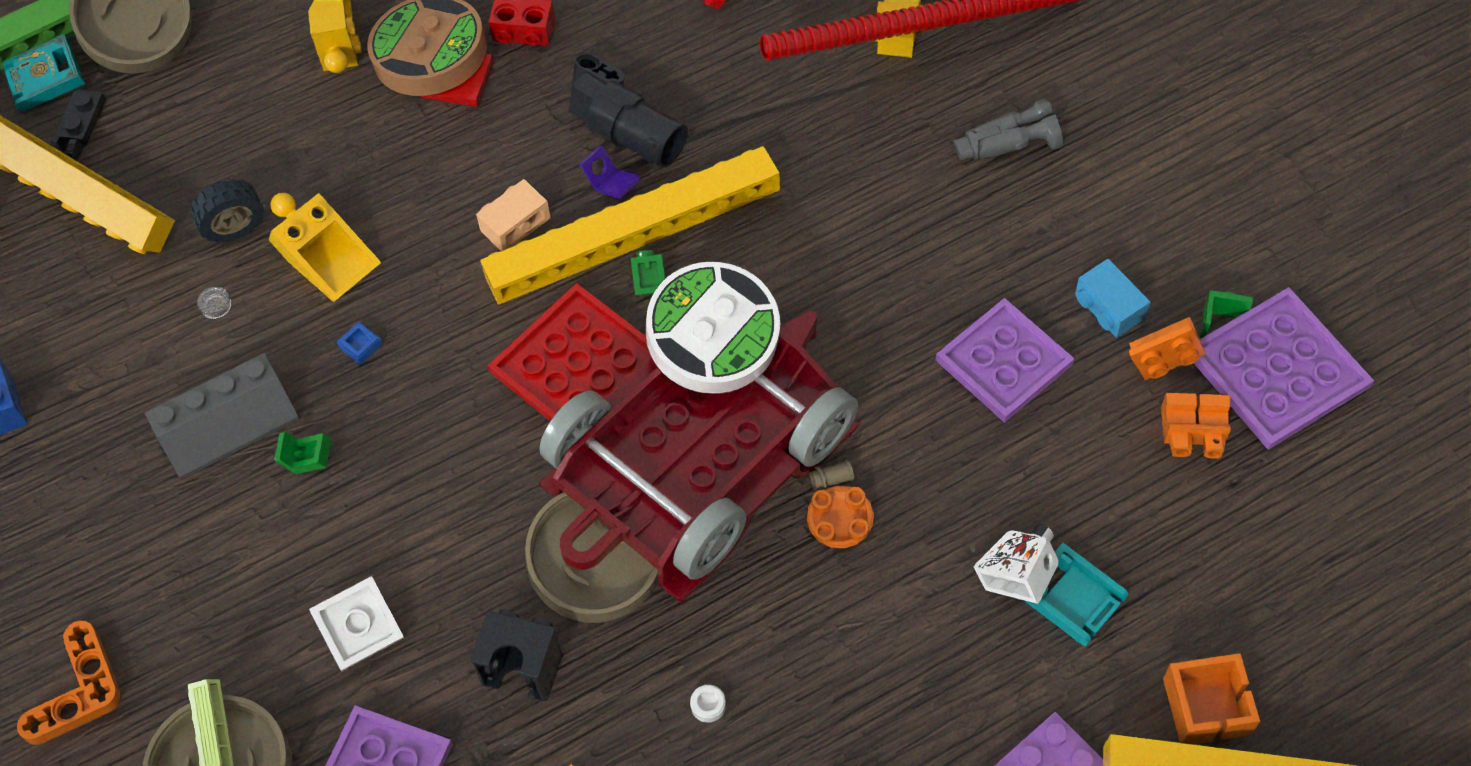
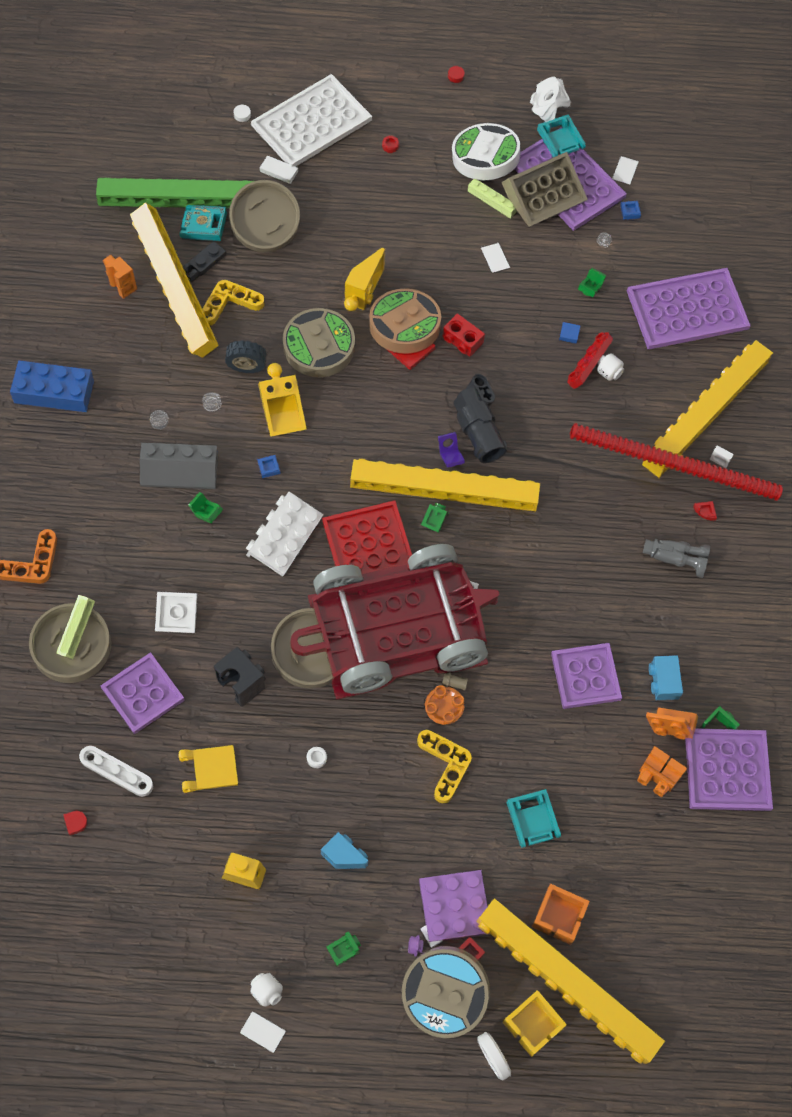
camera: 25 degrees right, 5 degrees up
light nougat brick [476,179,551,251] -> none
piece [646,262,780,393] -> none
white torso [974,524,1058,604] -> none
none -> clear tile [149,410,169,429]
none -> yellow beam [202,280,265,325]
none -> white bracket [246,492,323,576]
none -> piece [283,308,355,377]
none -> yellow beam [417,730,472,803]
none -> red tile [693,501,717,521]

